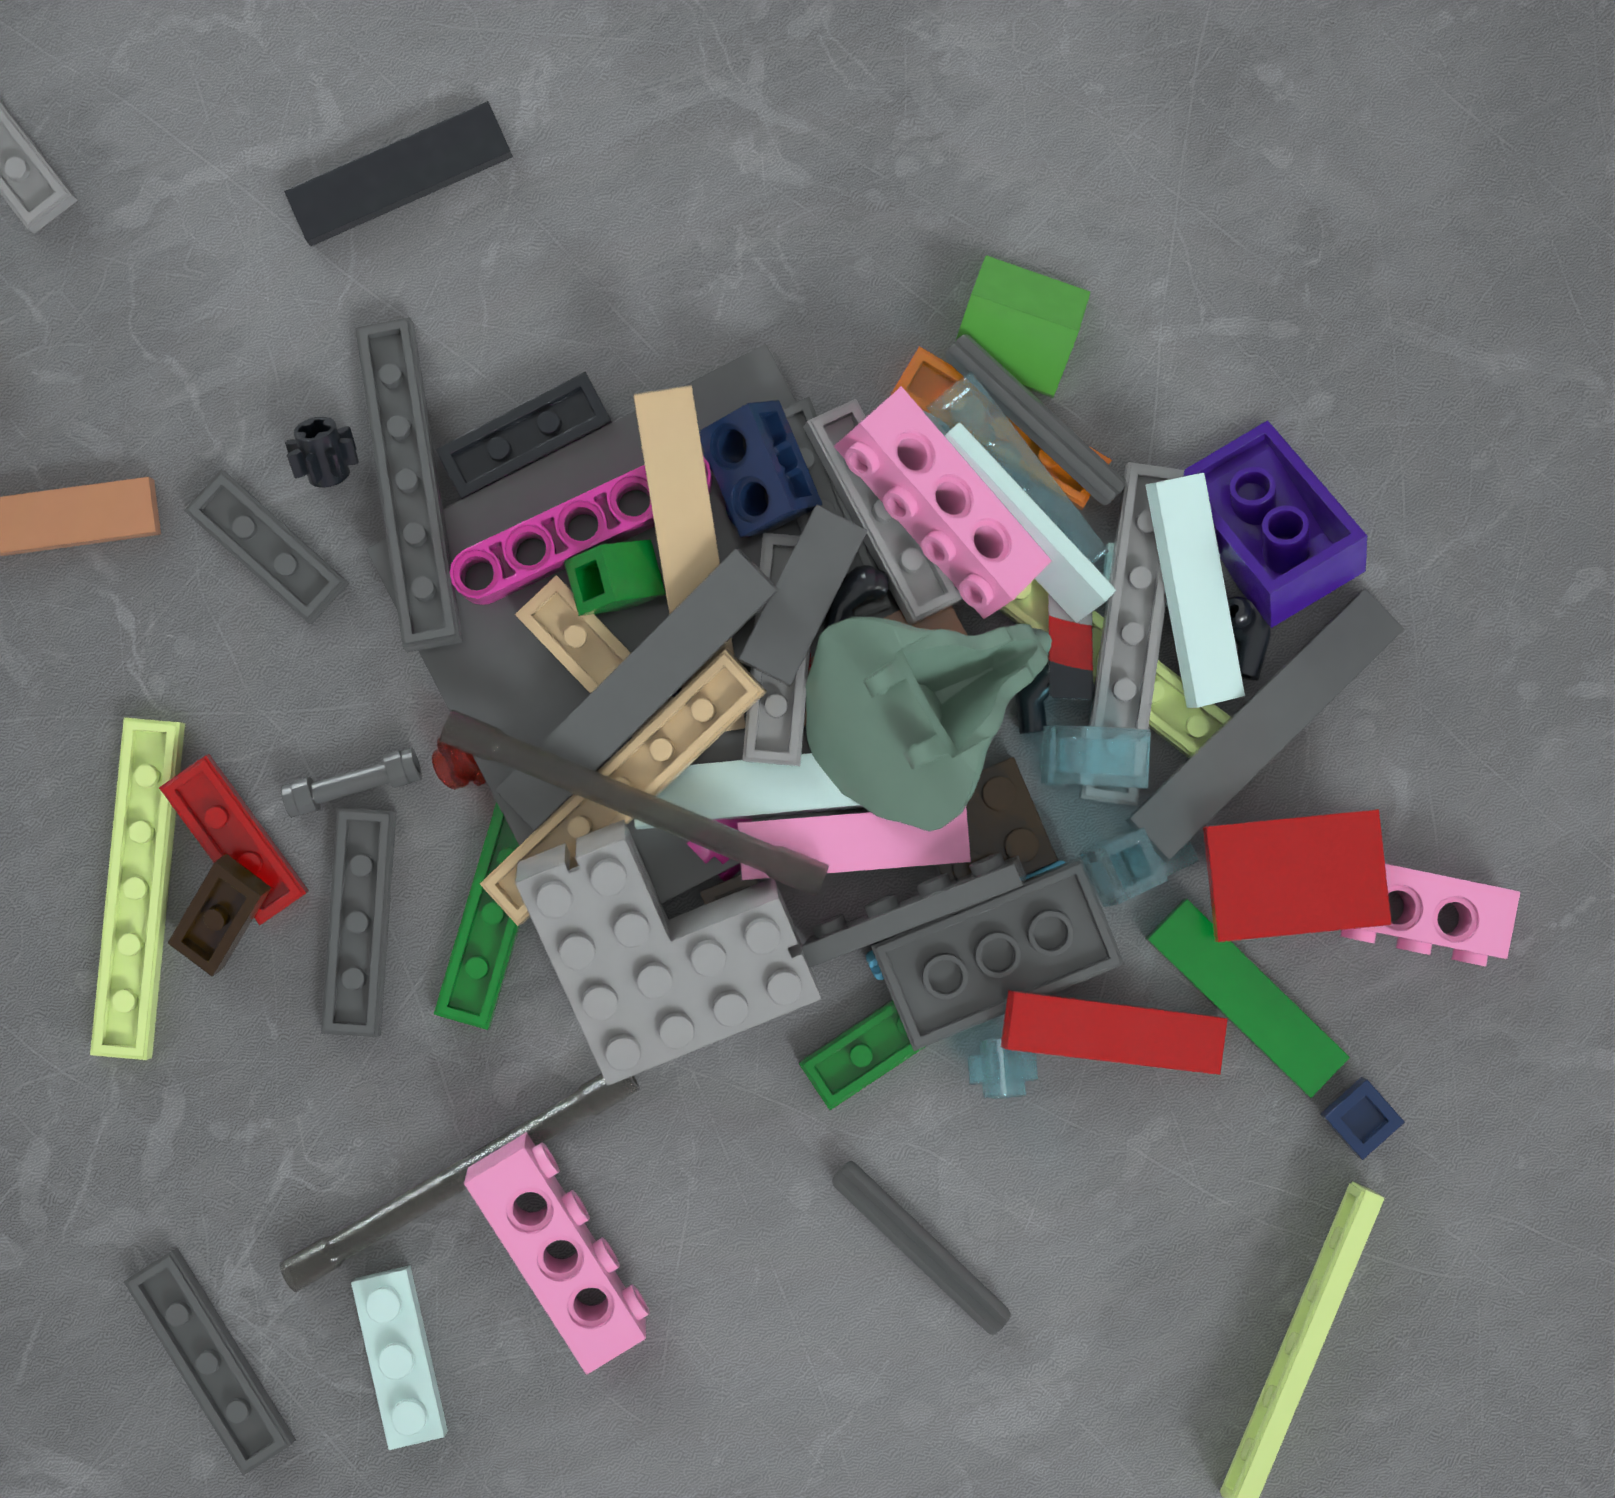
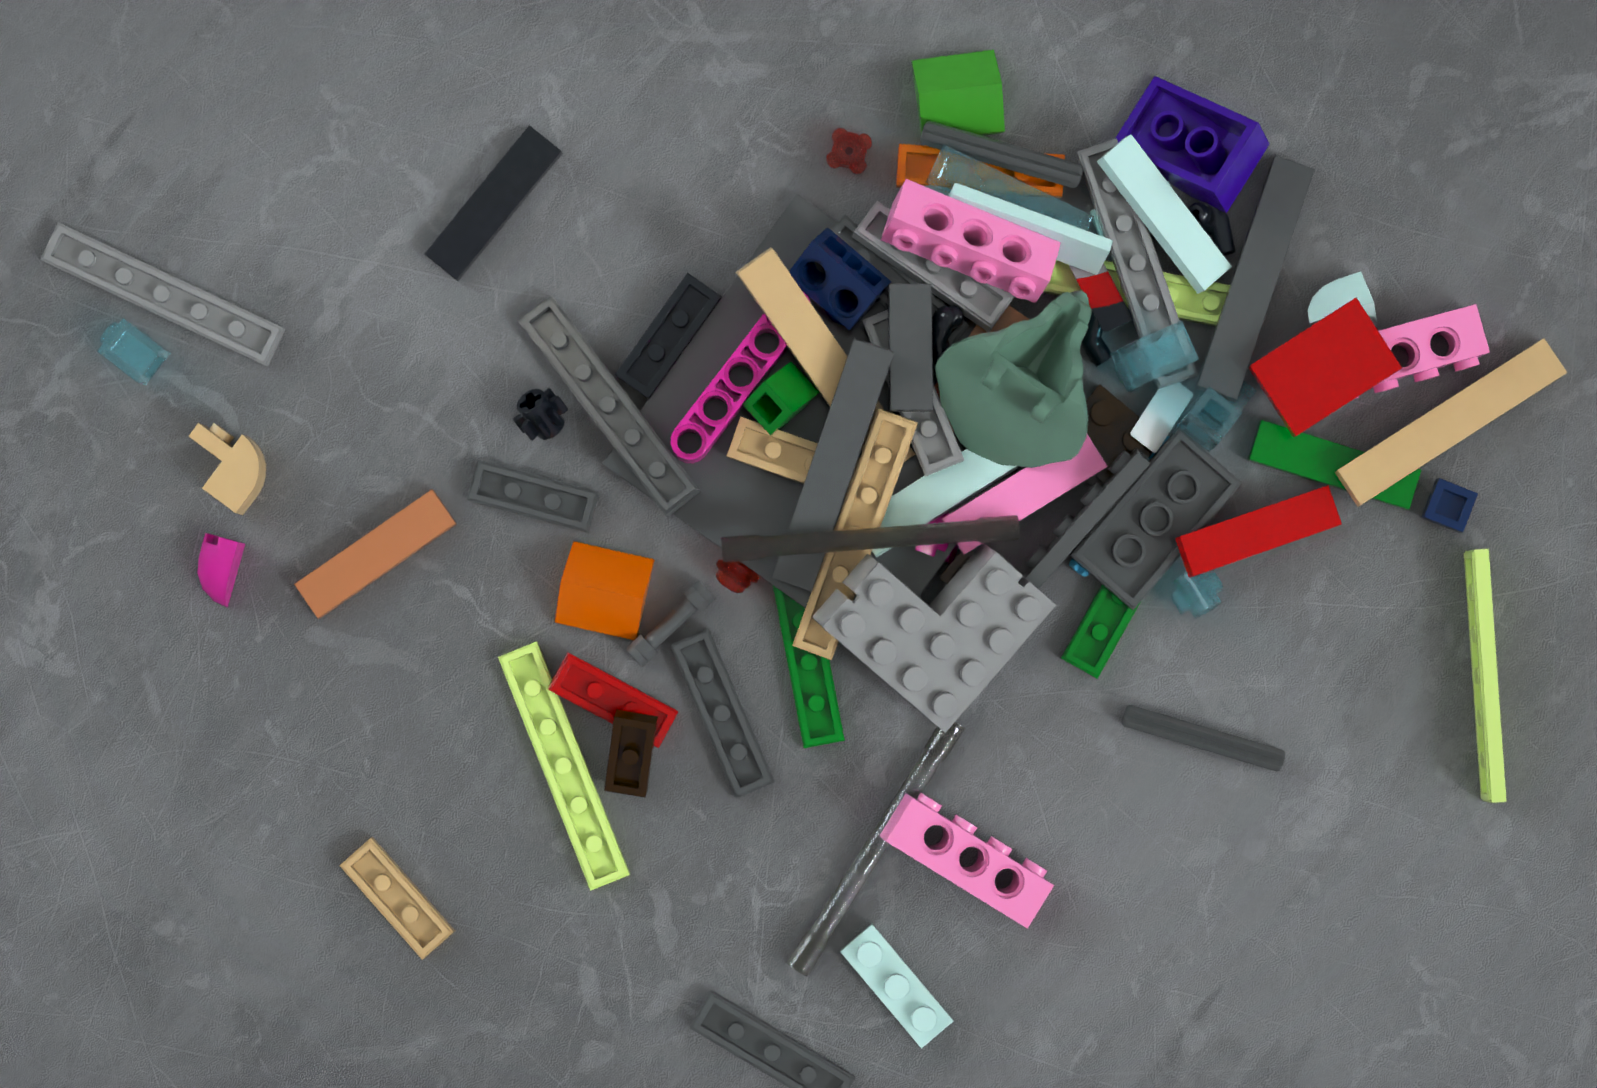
camera: 25 degrees left, 0 degrees up
none -> orange slope [555,541,655,640]
none -> clear red plate [826,128,872,174]
none -> white sticker [1130,382,1193,453]
none -> light aqua brick [1308,271,1378,327]
none -> tan tile [1335,338,1568,507]

